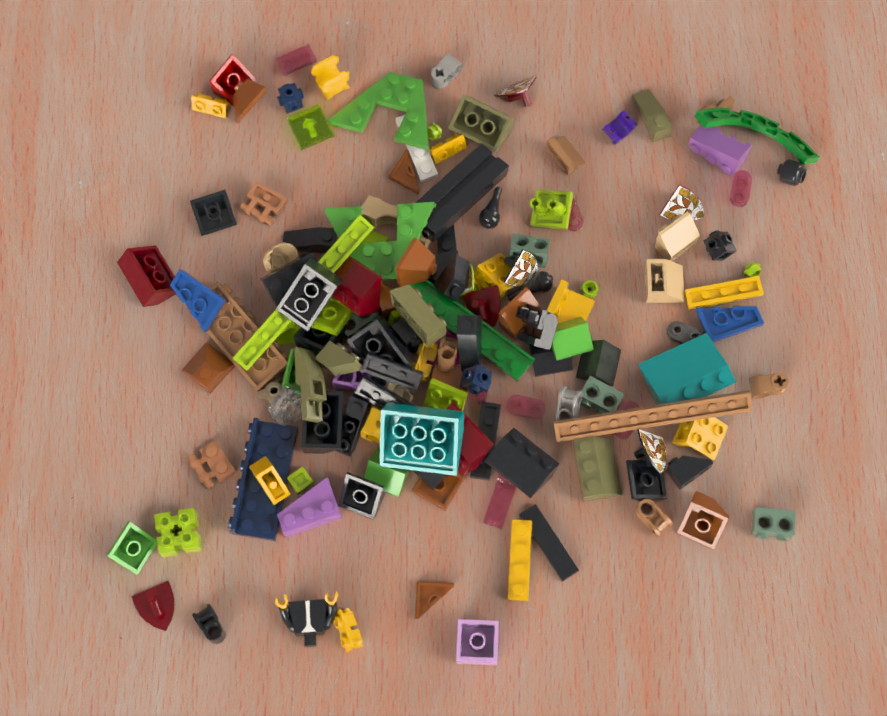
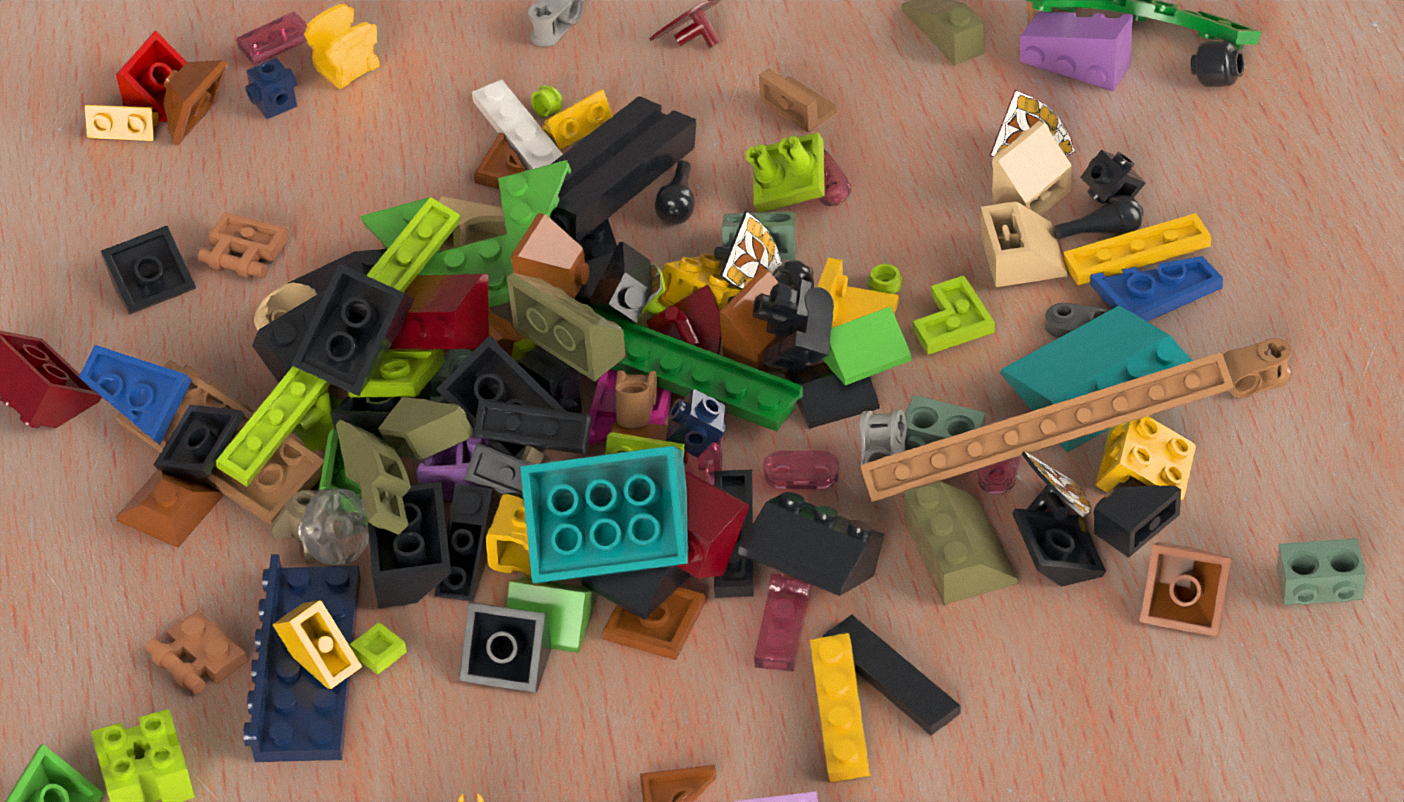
camera: 10 degrees left, 25 degrees down
medium lavender wedge [277,477,342,537] -> none
clear neon green tile [286,104,334,151] -> none
bright green wing [329,72,429,150] -> none
yellow hinge [412,343,439,382] -> none
olive slope [448,95,516,152] -> none
black slope [457,315,482,372] -> none
pearl dark grey slope [576,340,621,386] -> none
dark purple piece [602,110,638,145] -> none
medium nougat piece [636,499,673,538] -> none
clear pink plate [730,170,752,207] -> none
lime plate [744,262,762,278] -> none
none -> black slope [153,405,245,483]
none -> lime plate [913,275,995,355]
none -> black piece [1053,195,1144,239]

